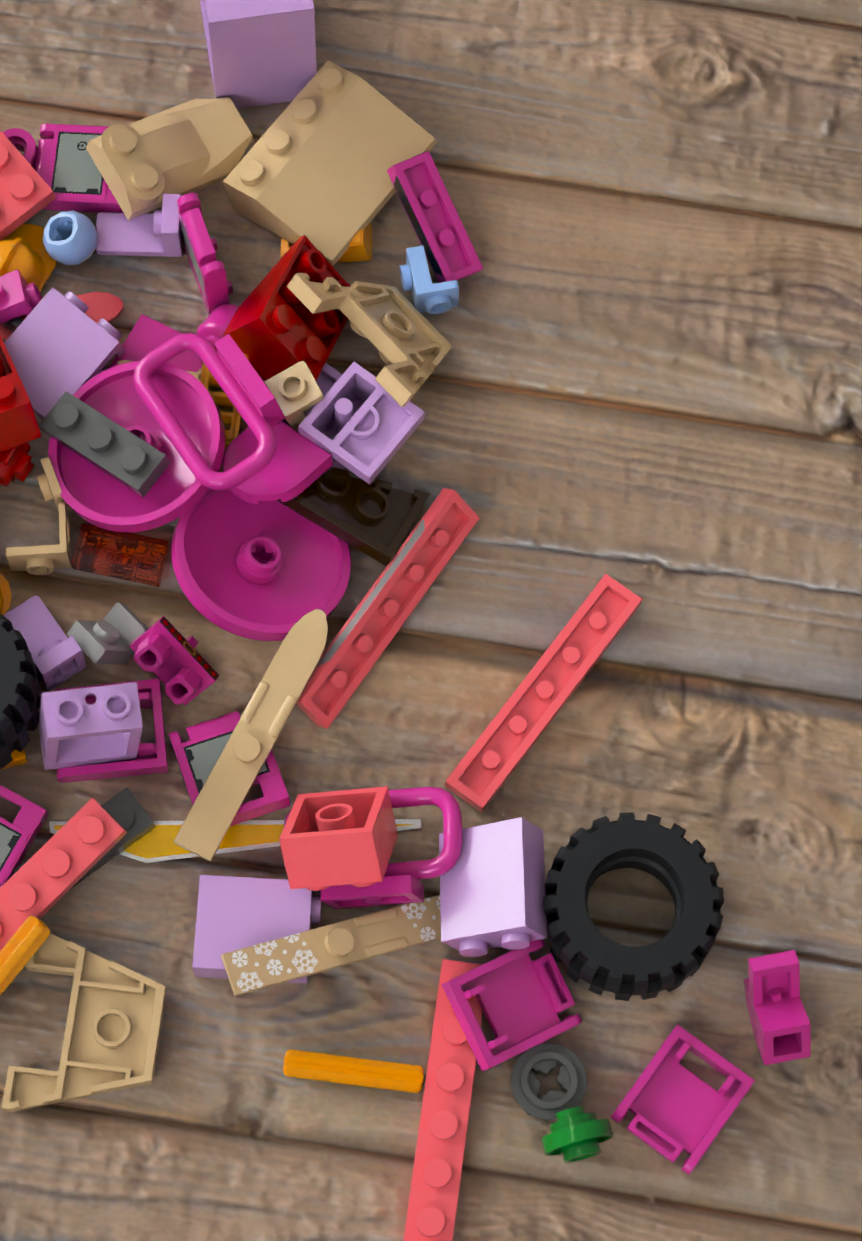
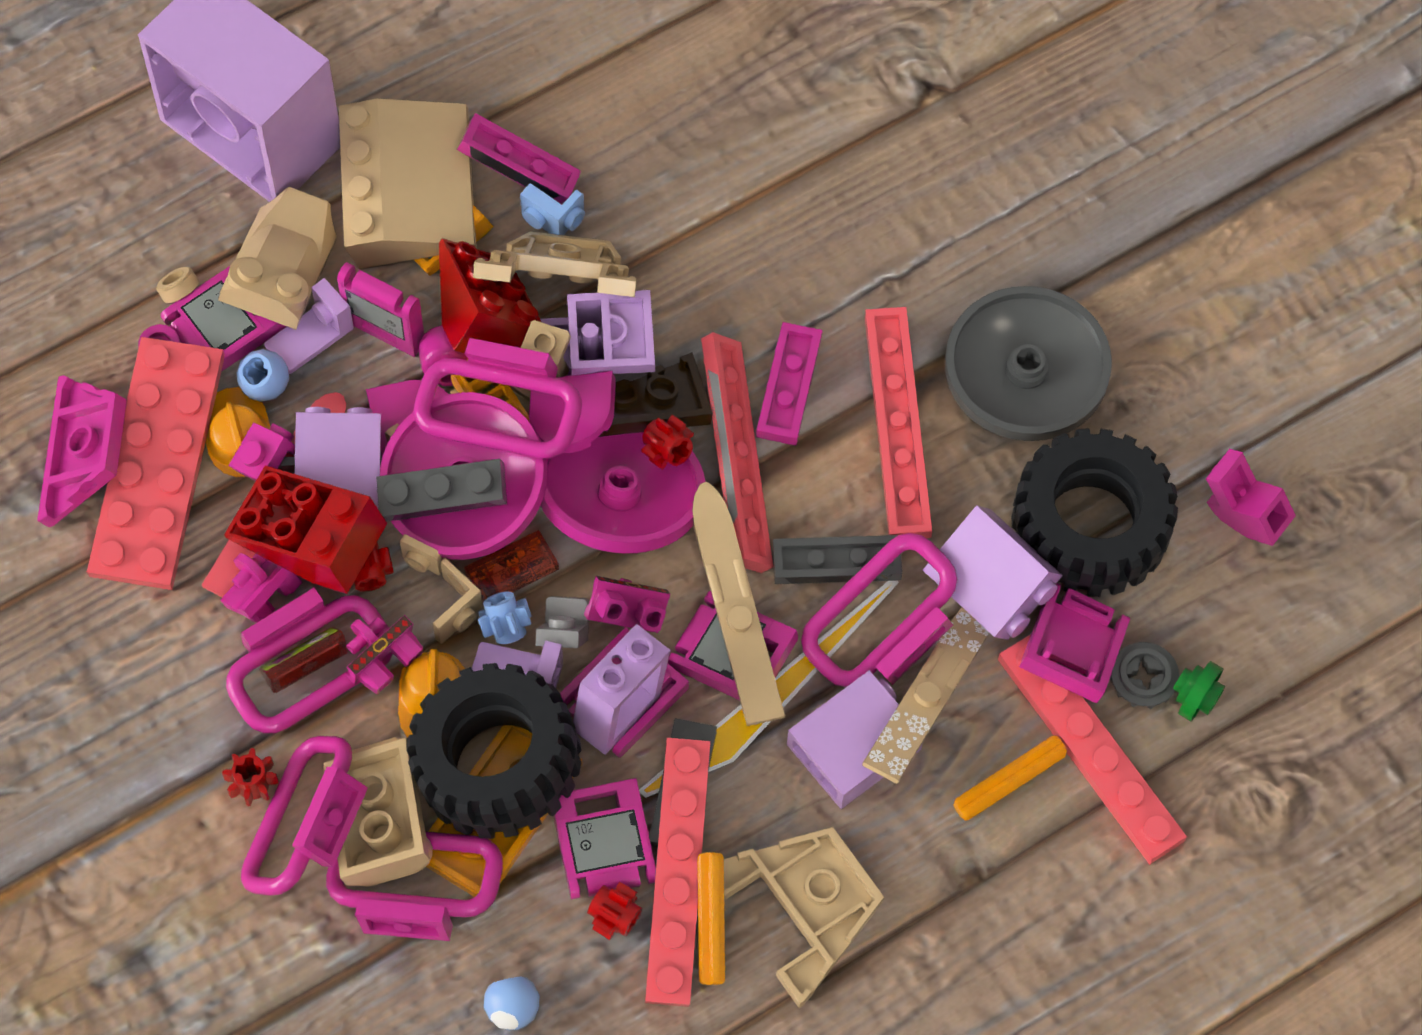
camera: 40 degrees left, 5 degrees down
coral brick [279,786,398,891] -> none
dark pink container [611,1024,755,1175] -> none
none -> tan tile [156,267,199,303]
none -> light blue gear [478,591,532,644]
none -> red gear [641,415,694,470]
none -> dark pink plate [756,322,822,446]
none -> dark grey plate [773,535,902,584]
none -> dark grey dish [945,286,1112,441]

